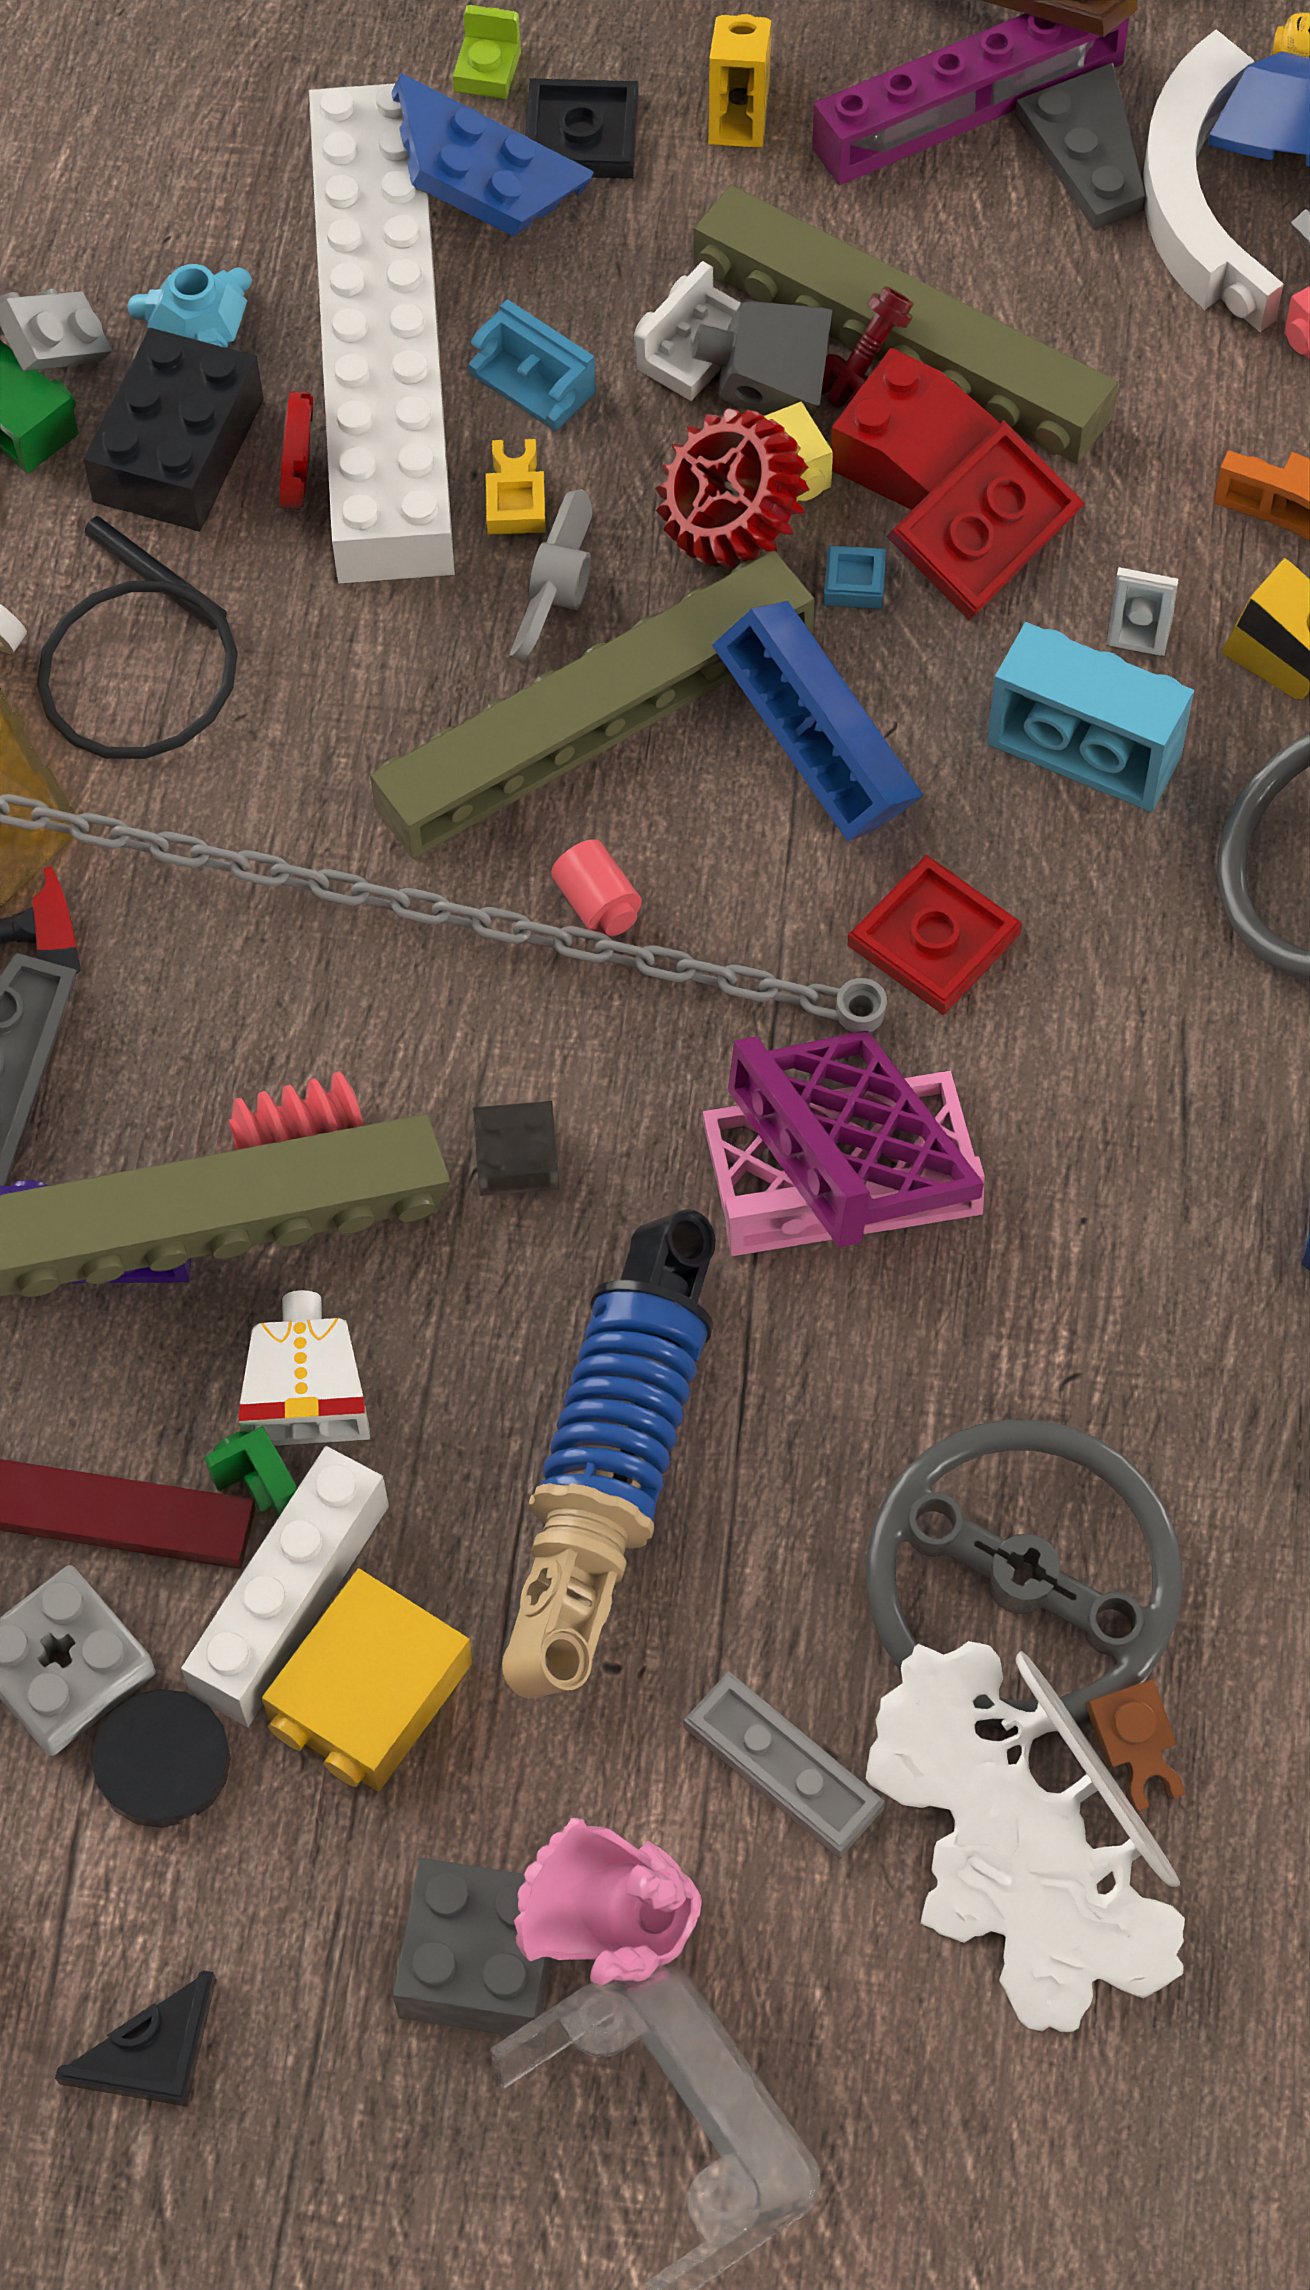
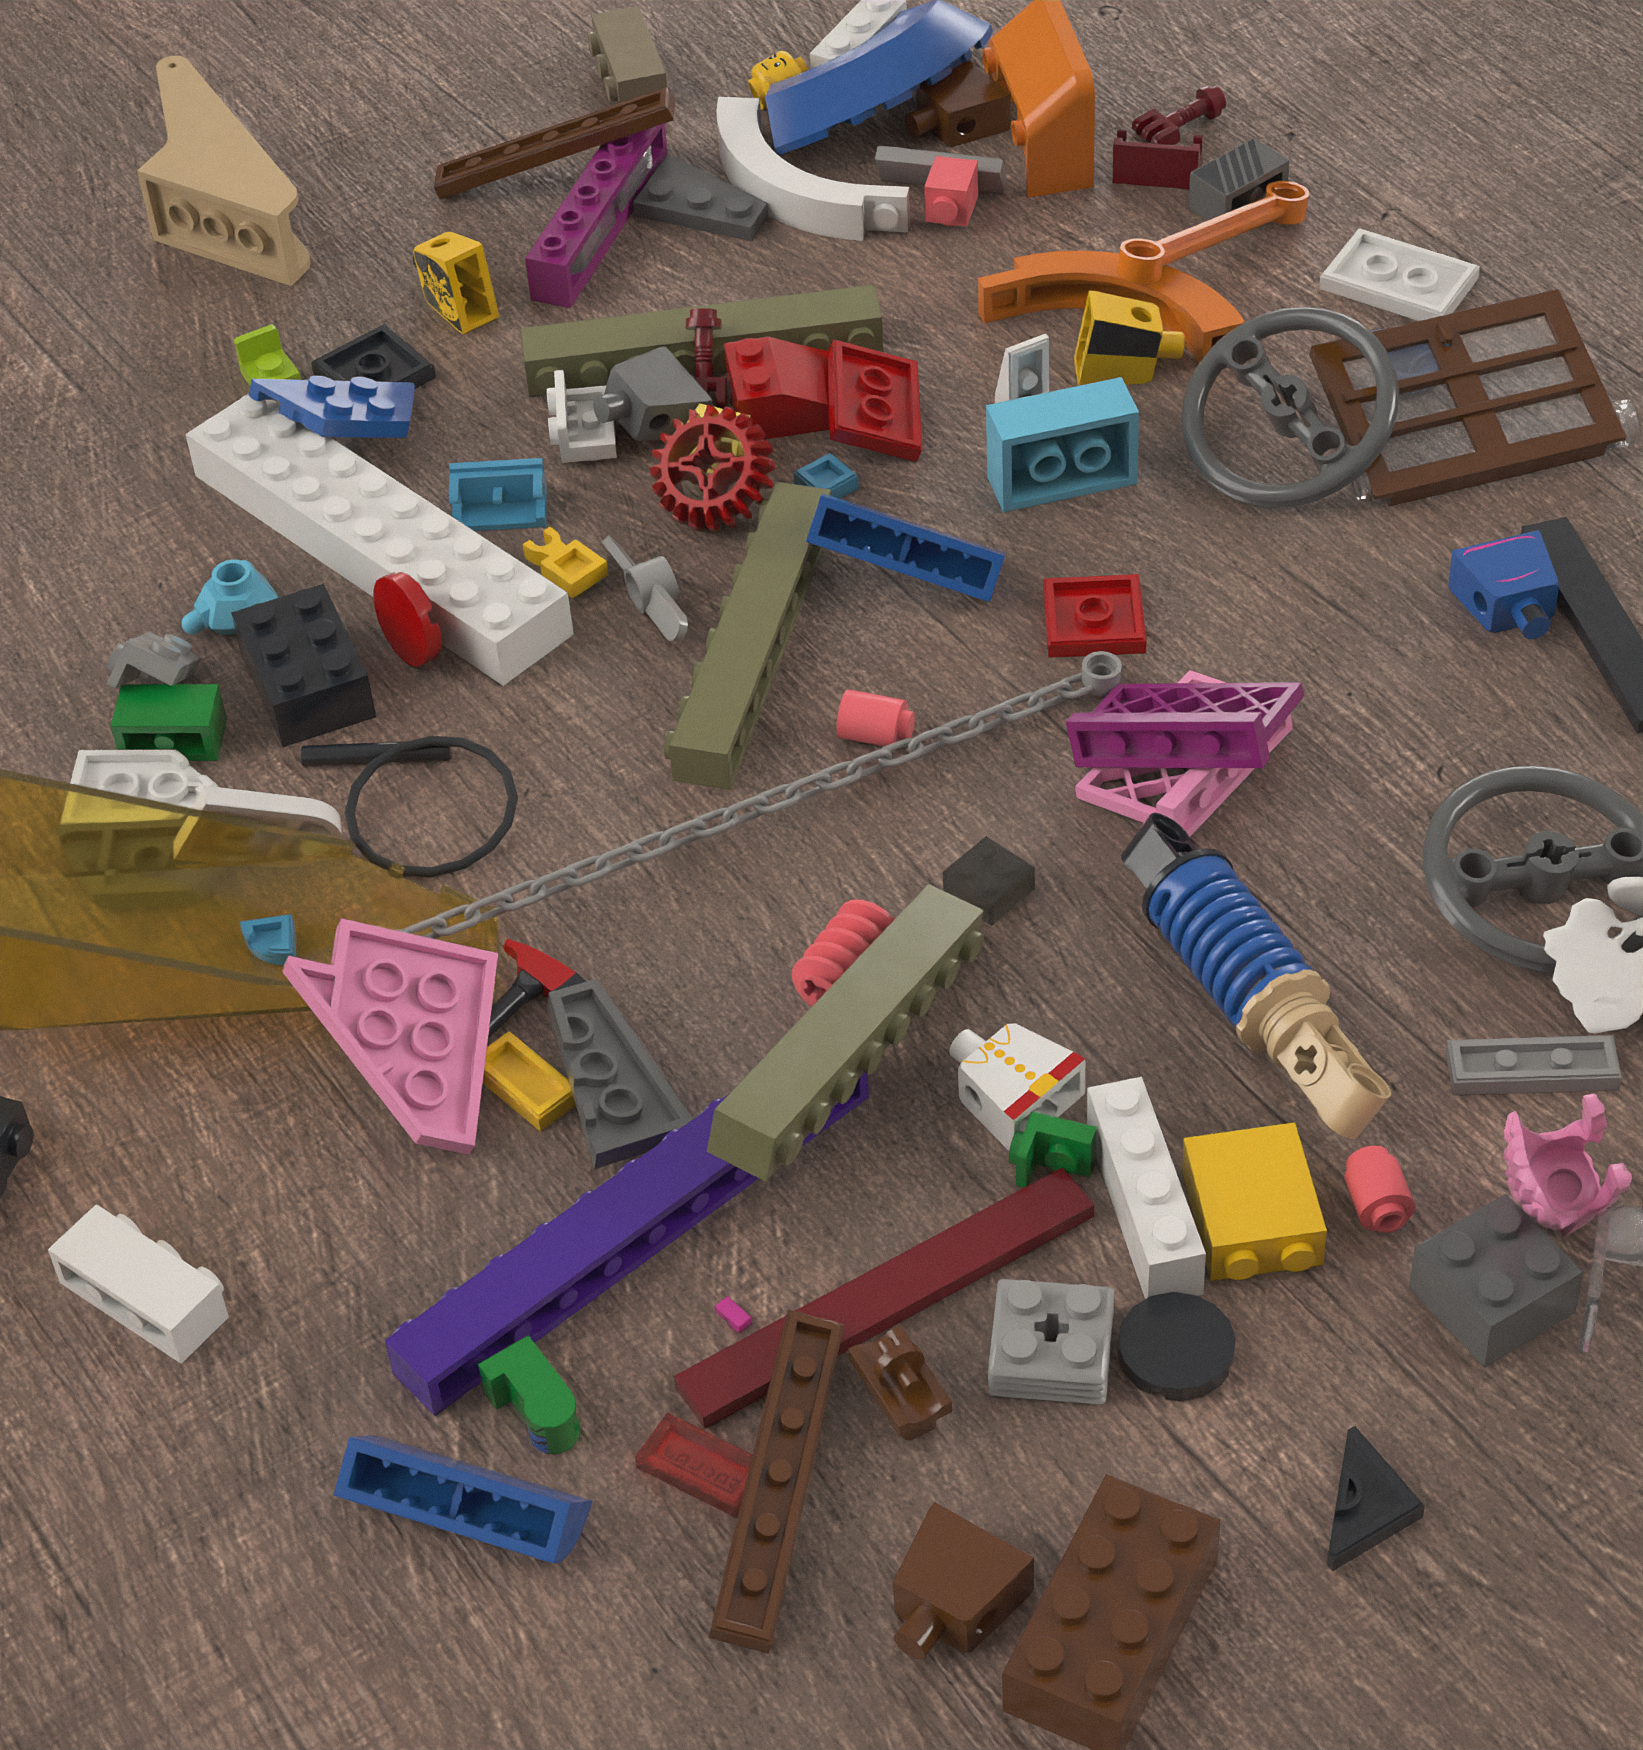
camera: 40 degrees left, 15 degrees down
none -> coral brick [1344,1146,1415,1233]

